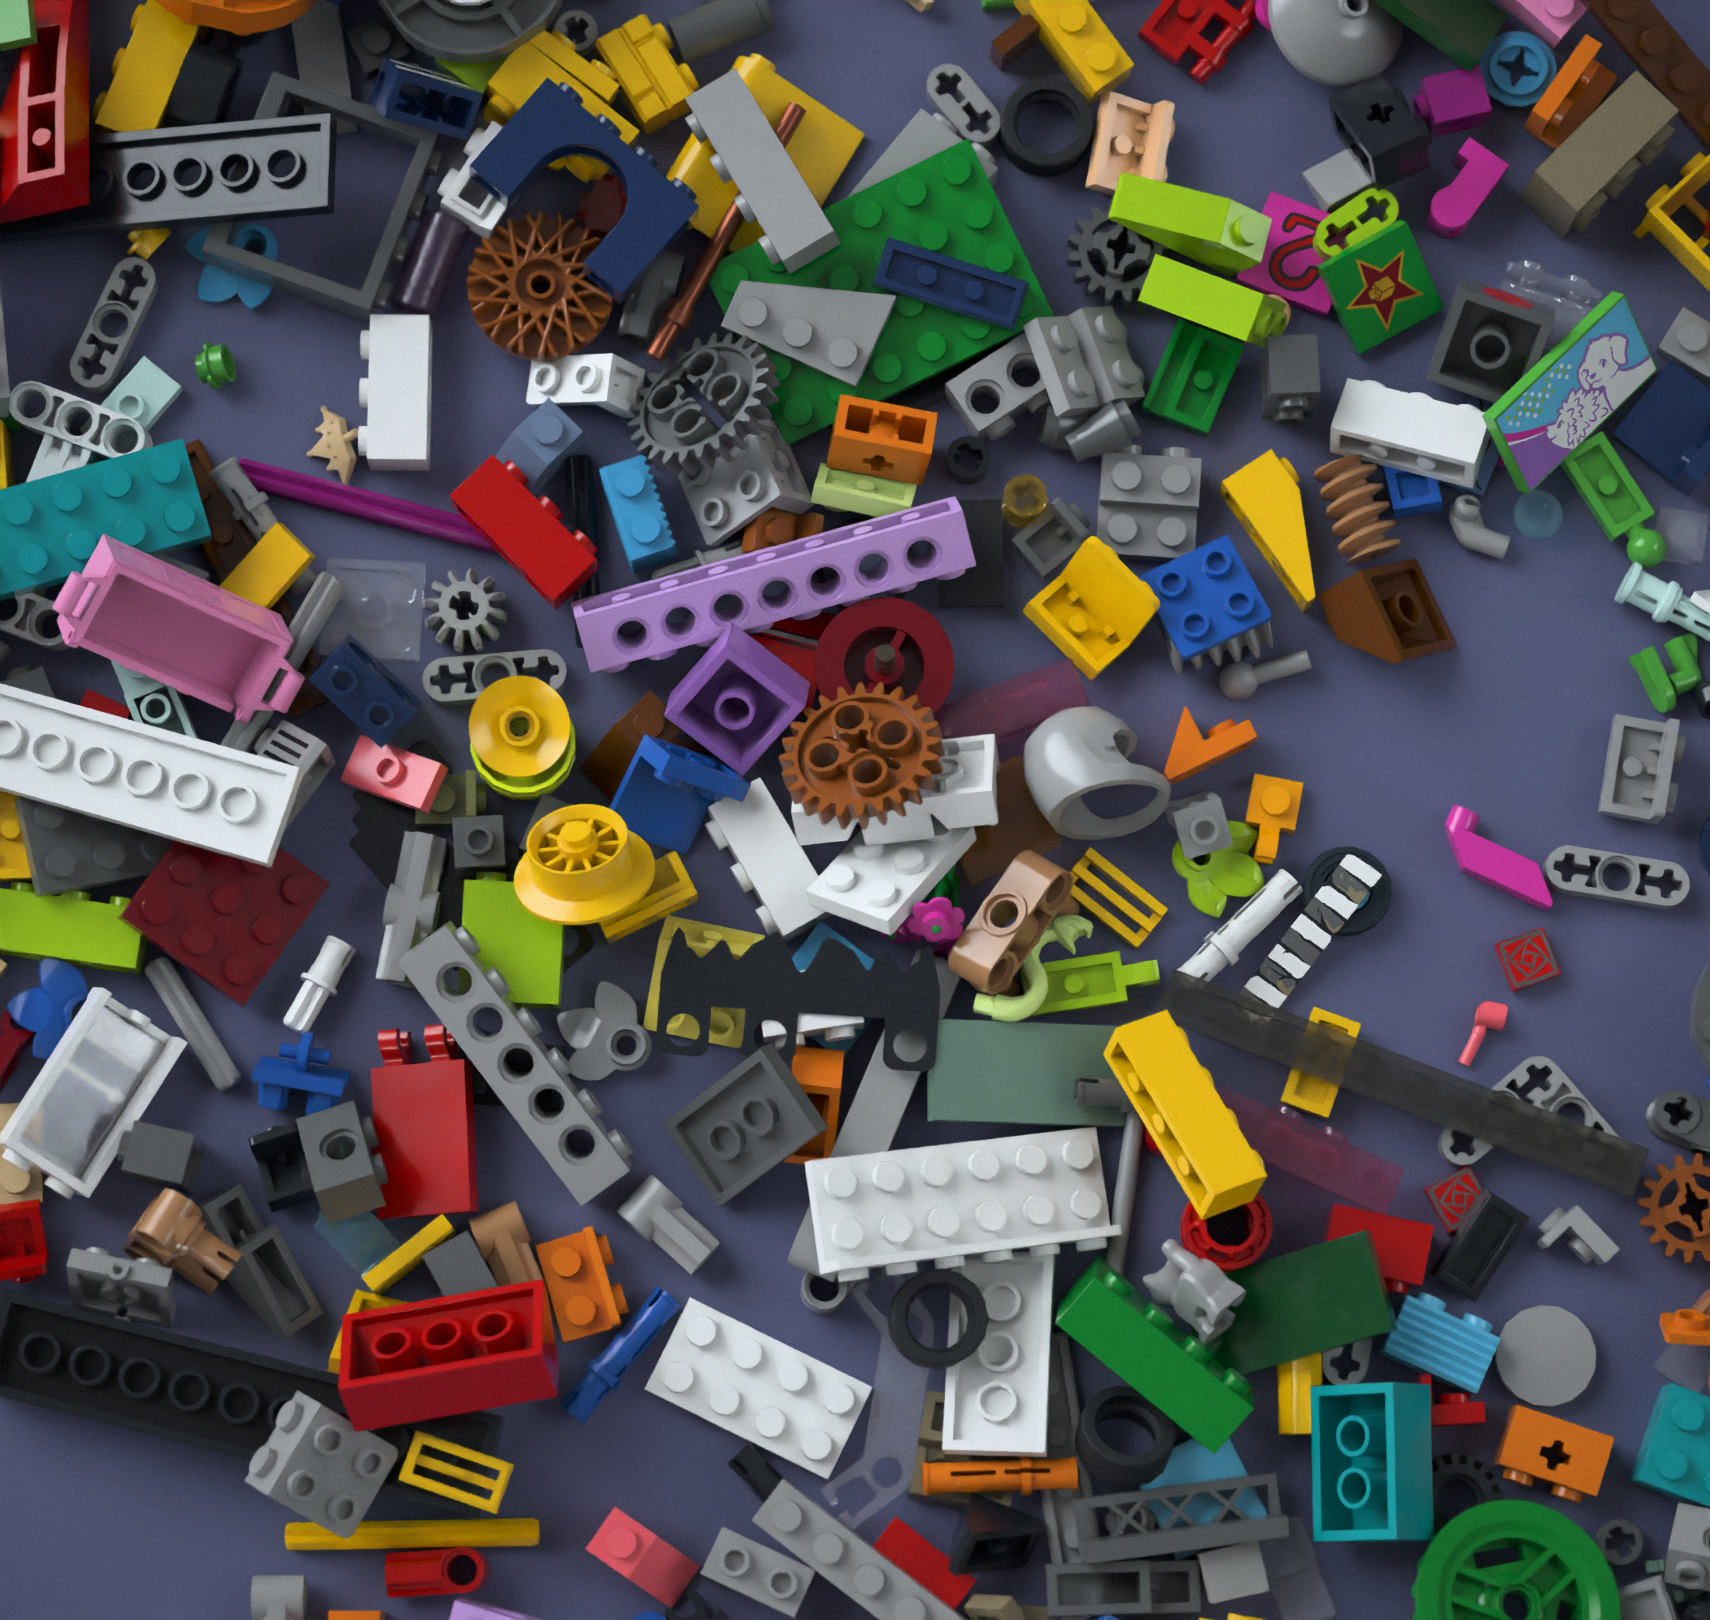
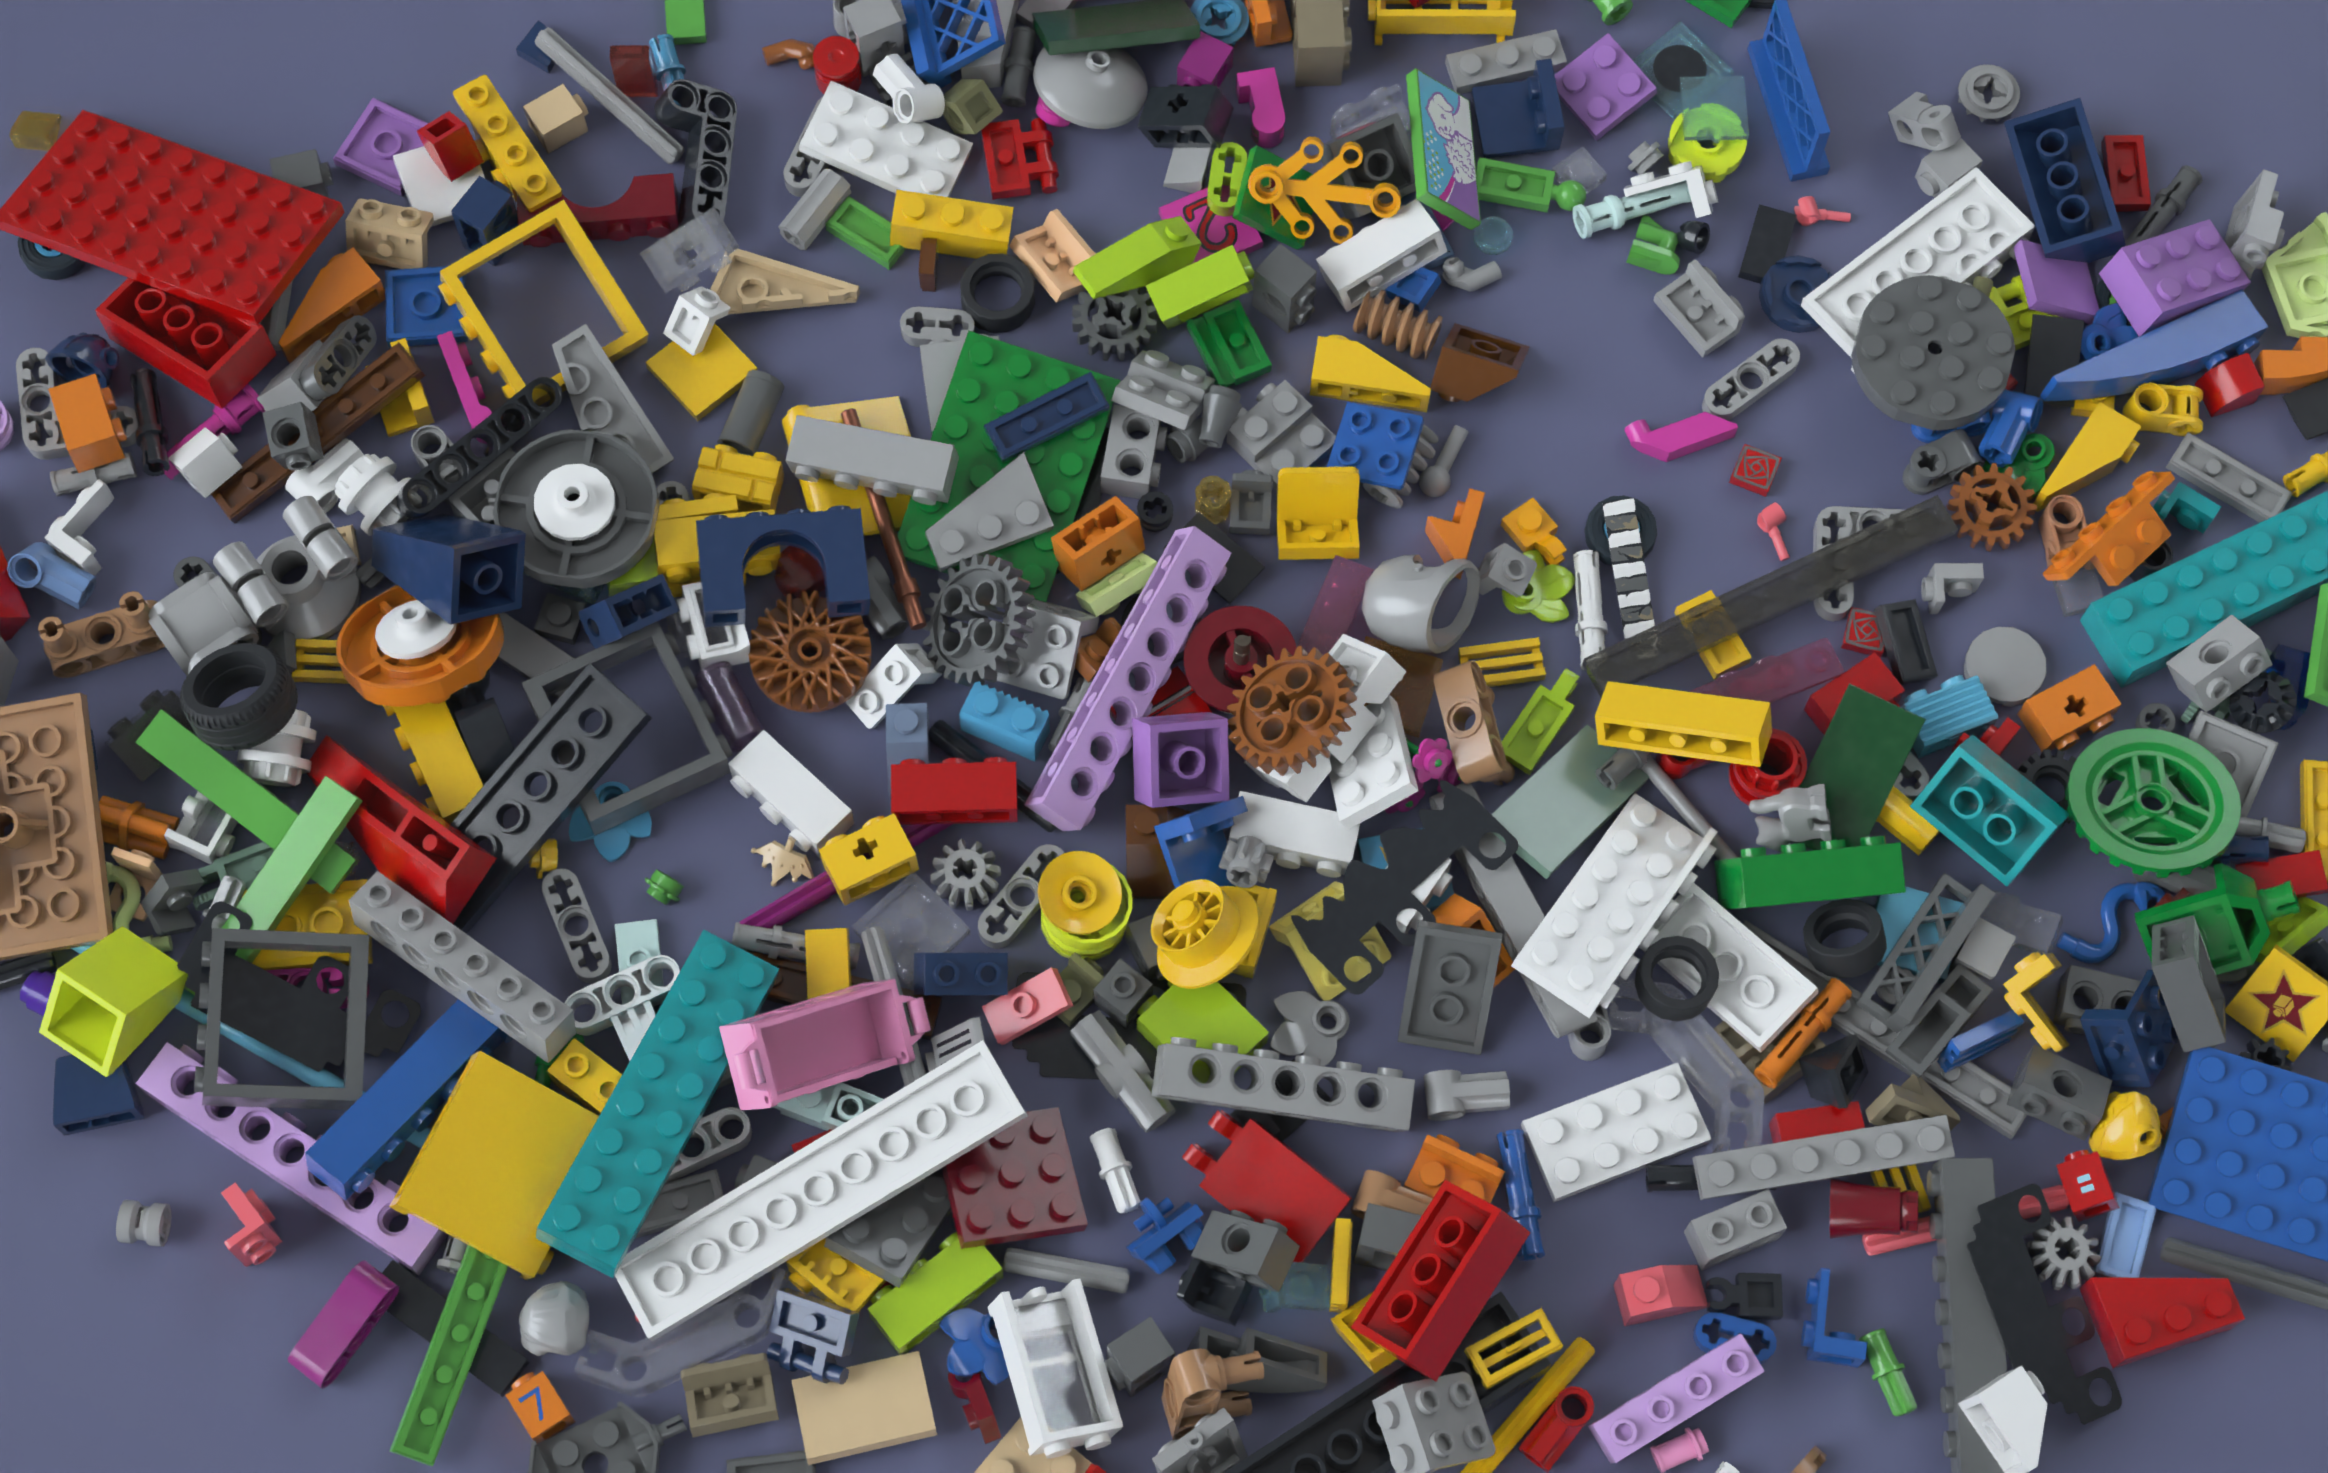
camera: 45 degrees left, 10 degrees down
yellowish green animal [973,915,1093,1022] -> none
none -> yellow brick [819,813,919,906]
none -> light grey gear [1219,836,1274,888]
none -> light orange plant [1248,136,1401,244]

